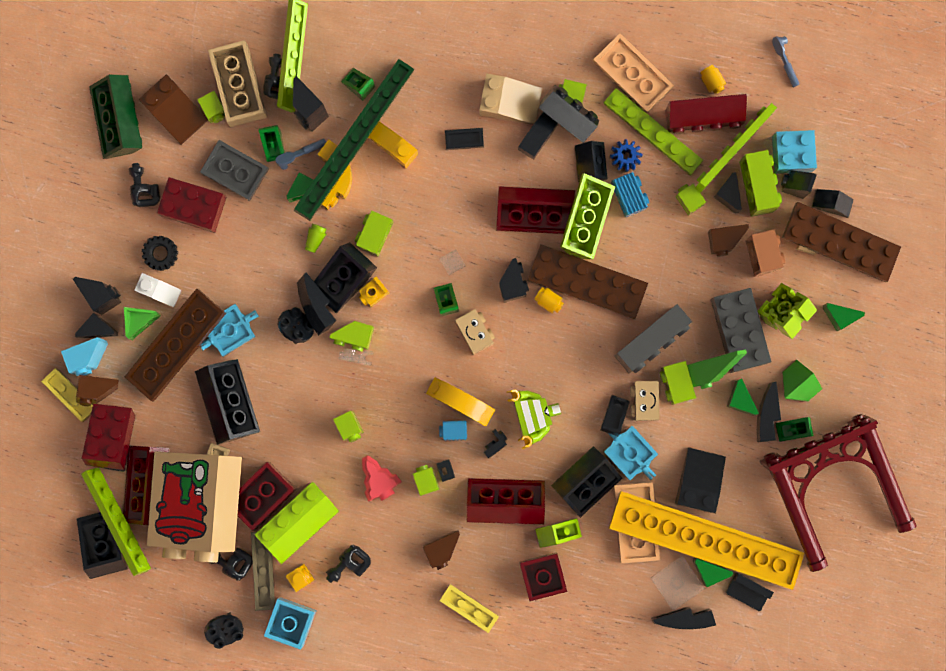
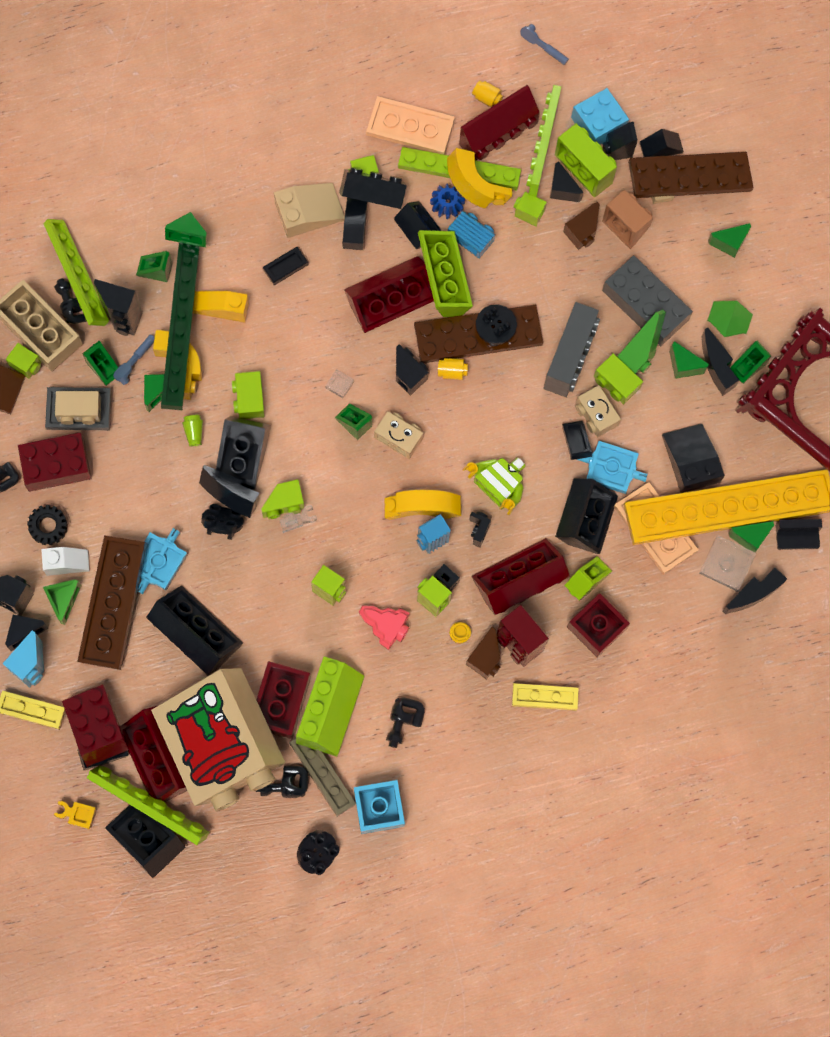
camera: 40 degrees left, 10 degrees down
reddish brown slope [76,375,119,406] -> none
yellow brick [286,564,315,592] -> none
yellow brick [359,276,389,307] -> none
lime brick [758,283,817,339] -> none
none -> yellow plate [54,801,97,830]
none -> tan brick [55,391,101,425]
none -> green slope [165,212,207,248]
none -> yellow arch [447,148,512,208]
none -> yellow plate [449,622,471,644]
none -> black plate [475,305,517,346]
none -> dark red brick [497,605,549,667]

